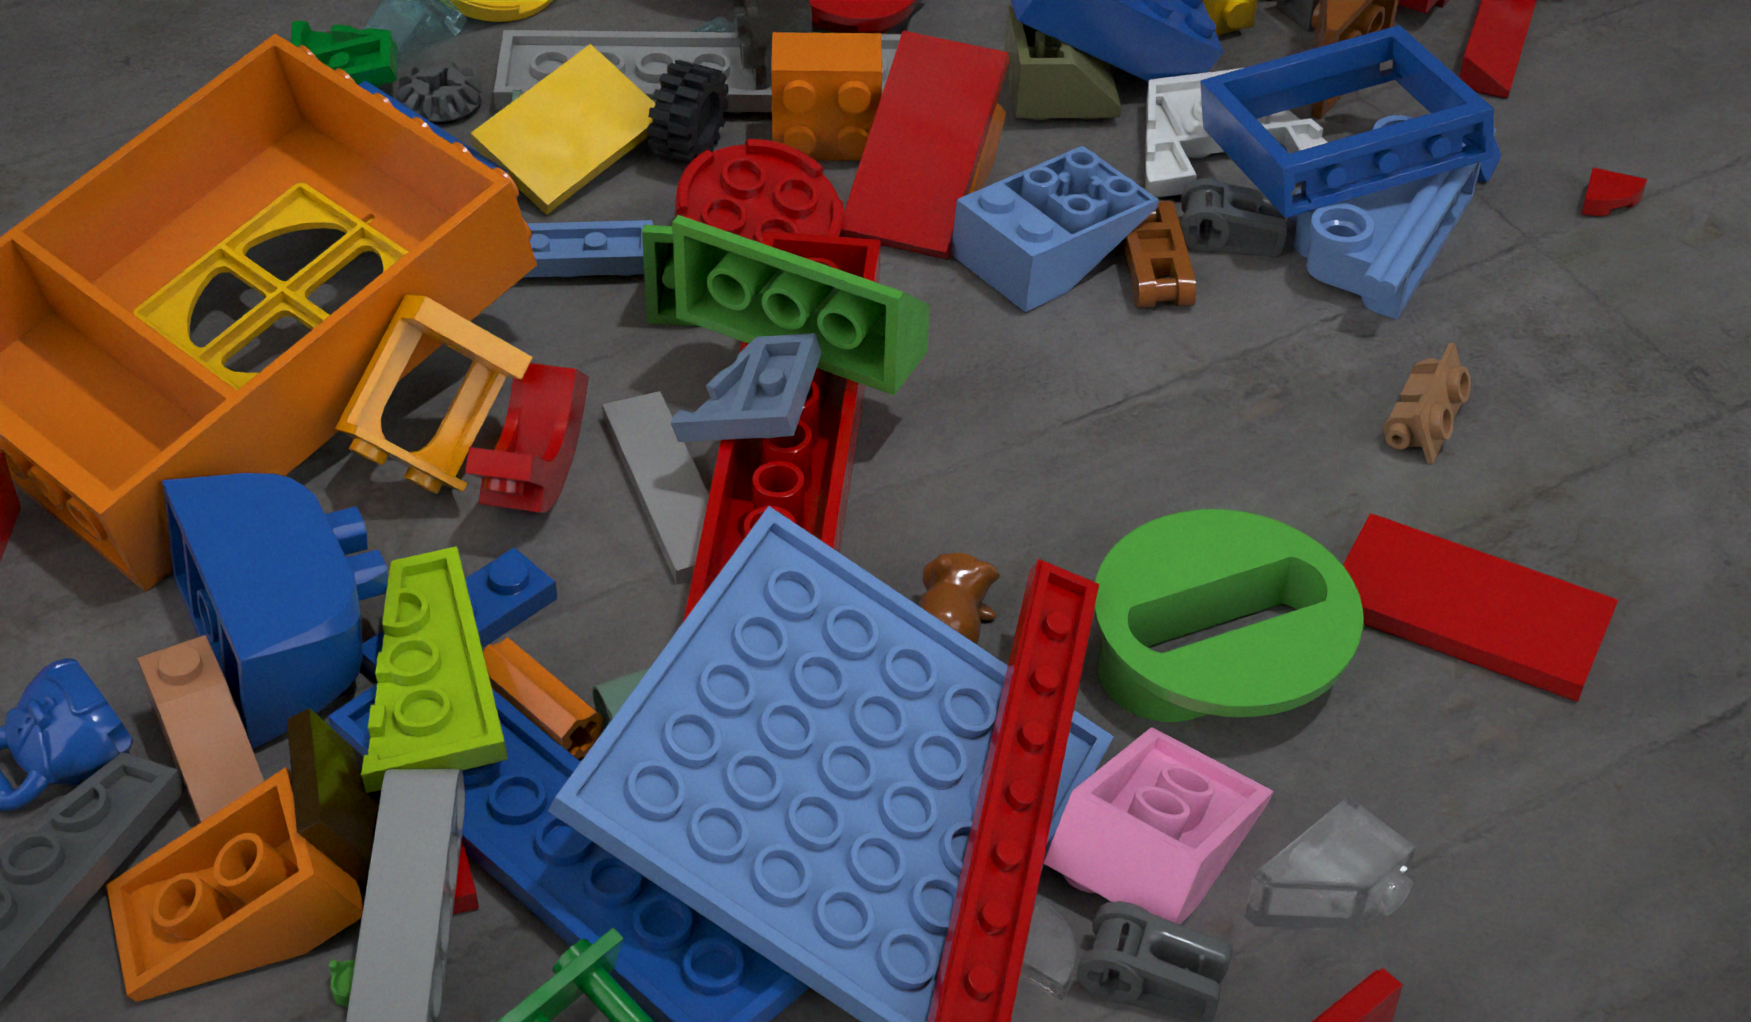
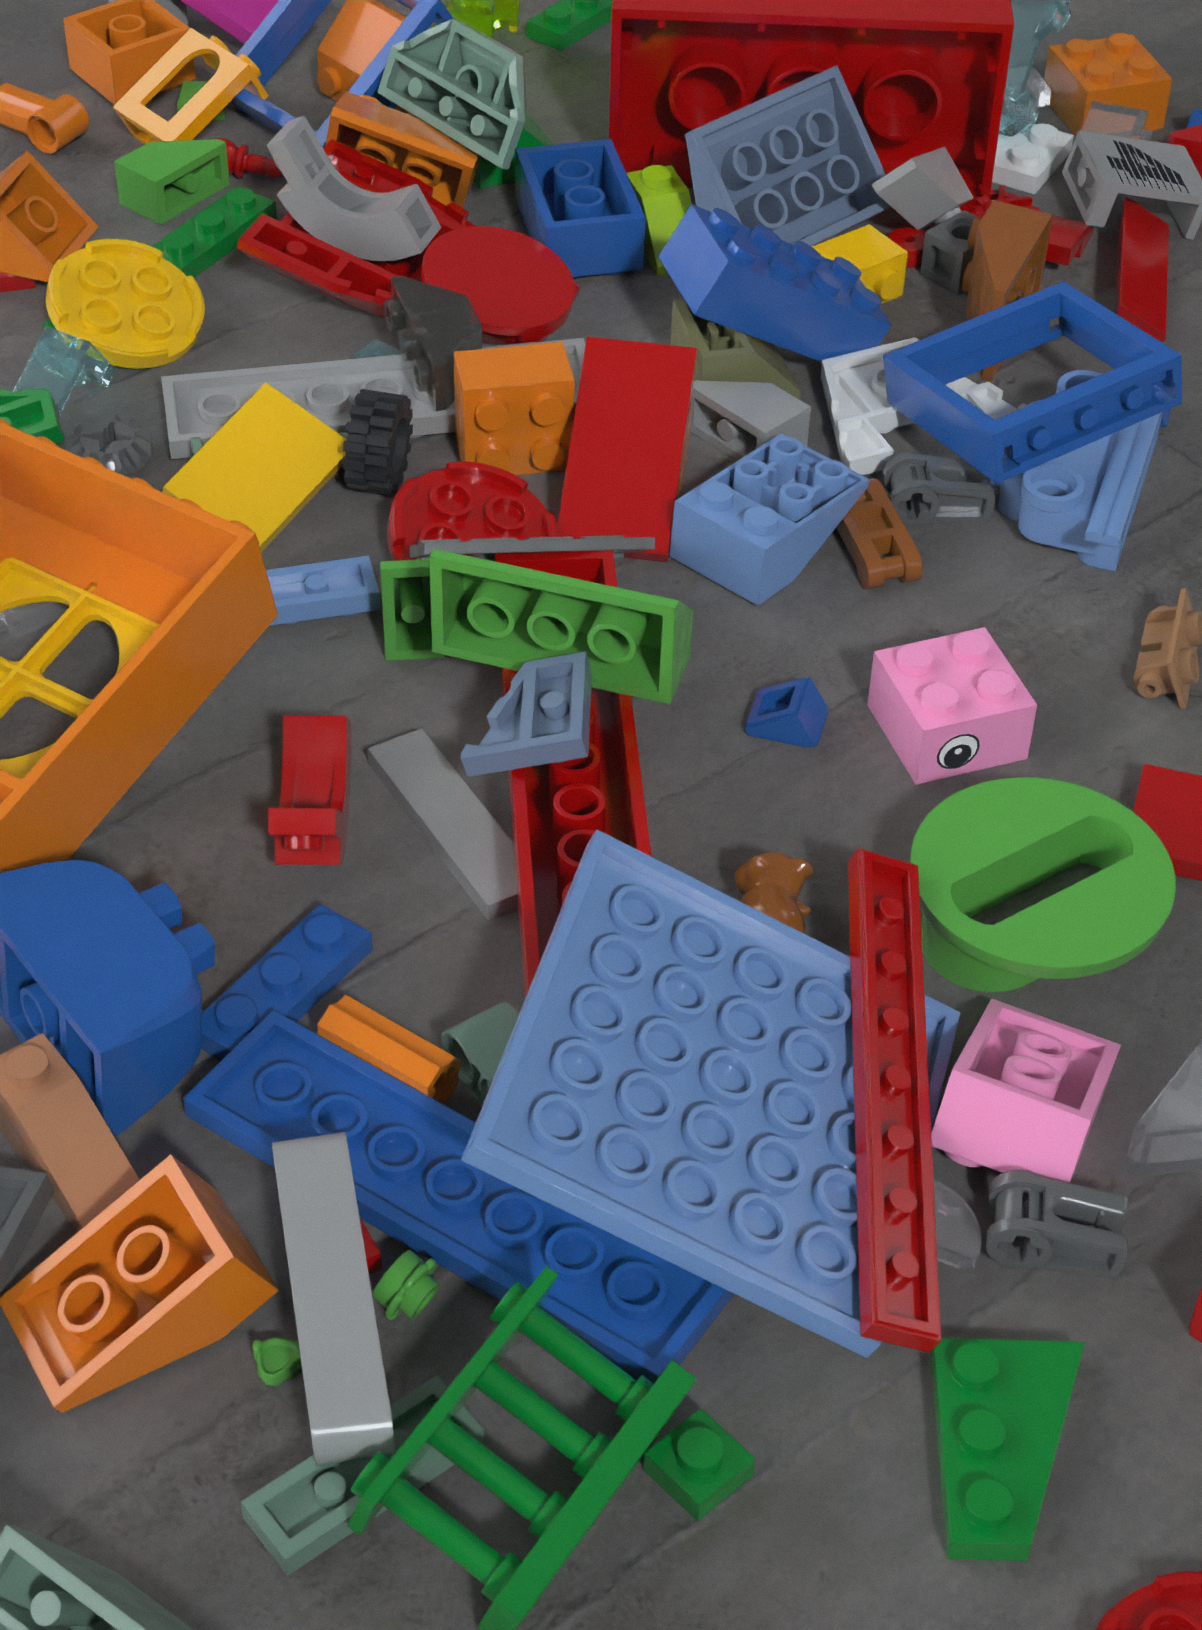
camera: 10 degrees left, 0 degrees up
dark brown tile [287,708,382,890] -> none
light orange panel [335,294,533,495] -> none
lime wing [361,546,508,793] -> none
none -> bright green plate [372,1250,440,1320]
none -> dark grey windscreen [409,535,655,561]
none -> light grey slope [690,380,811,461]
none -> blue slope [744,677,828,747]
none -> bright pink brick [867,627,1037,785]

